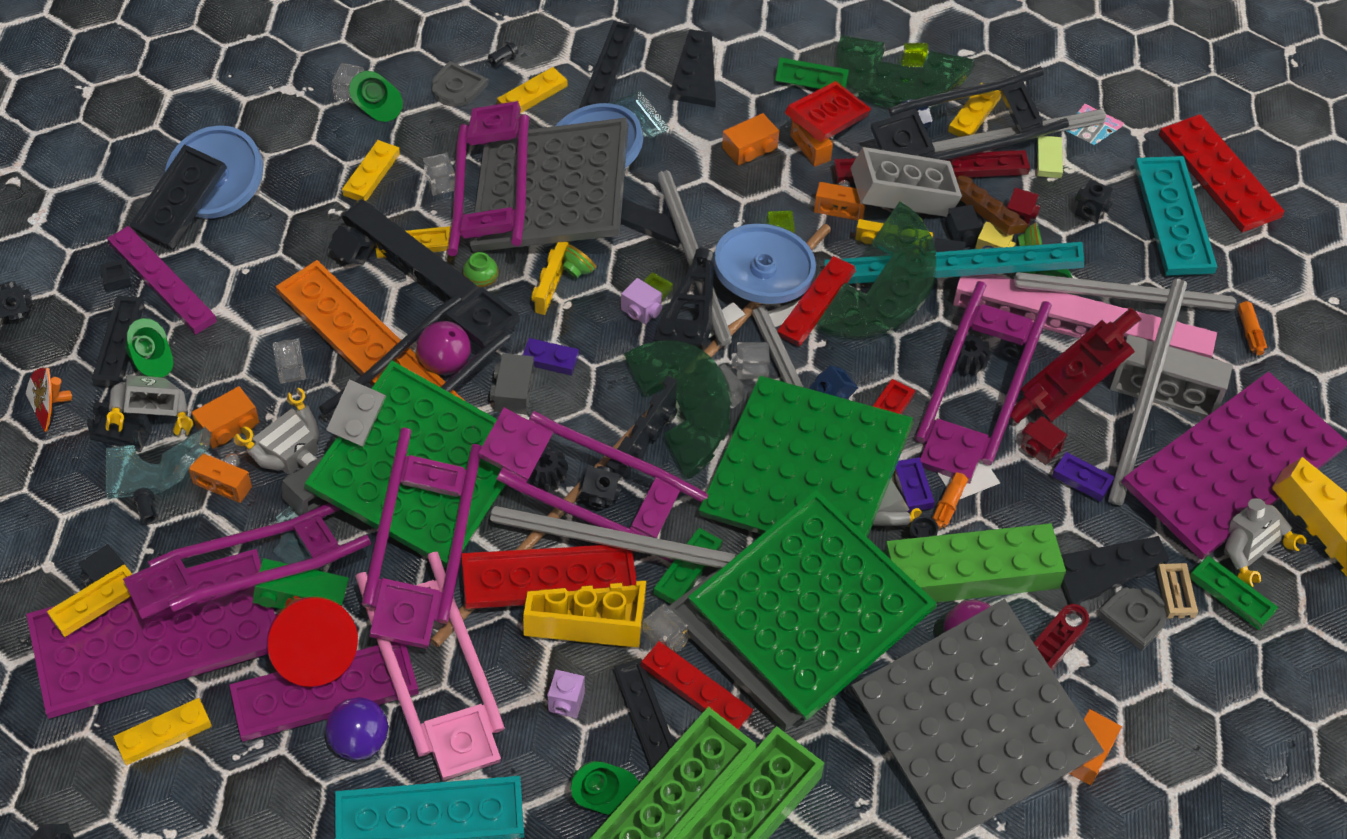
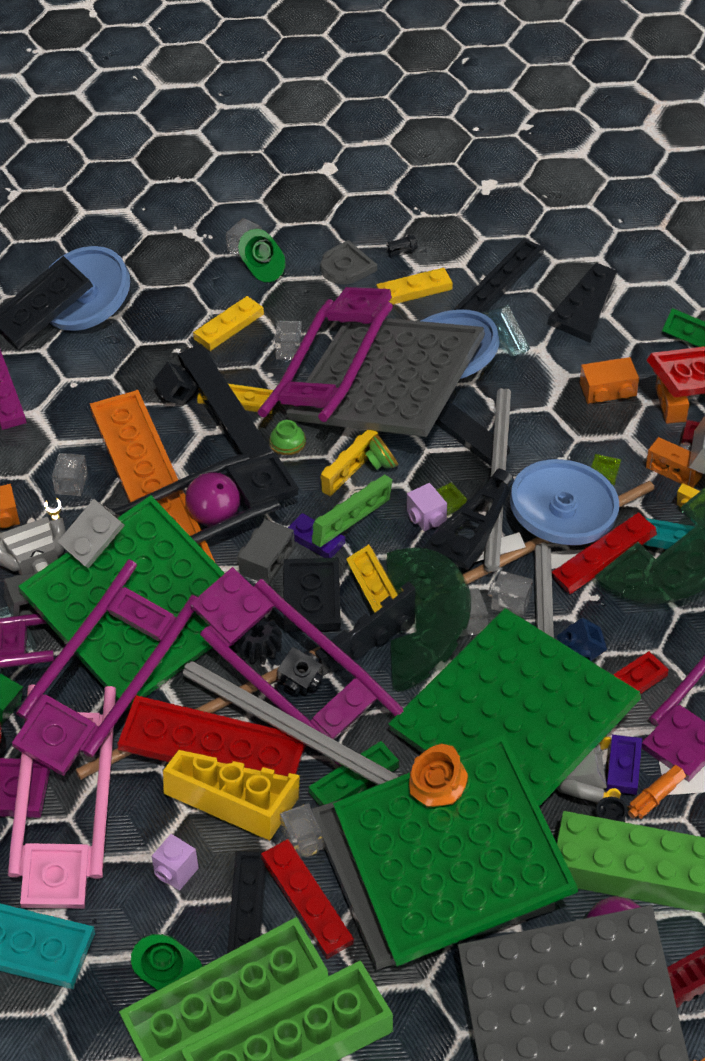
camera: 25 degrees right, 5 degrees down
none -> black plate [284,557,341,632]
none -> bright green plate [312,474,393,547]
none -> yellow plate [346,544,398,612]
none -> orange hat [409,744,468,807]

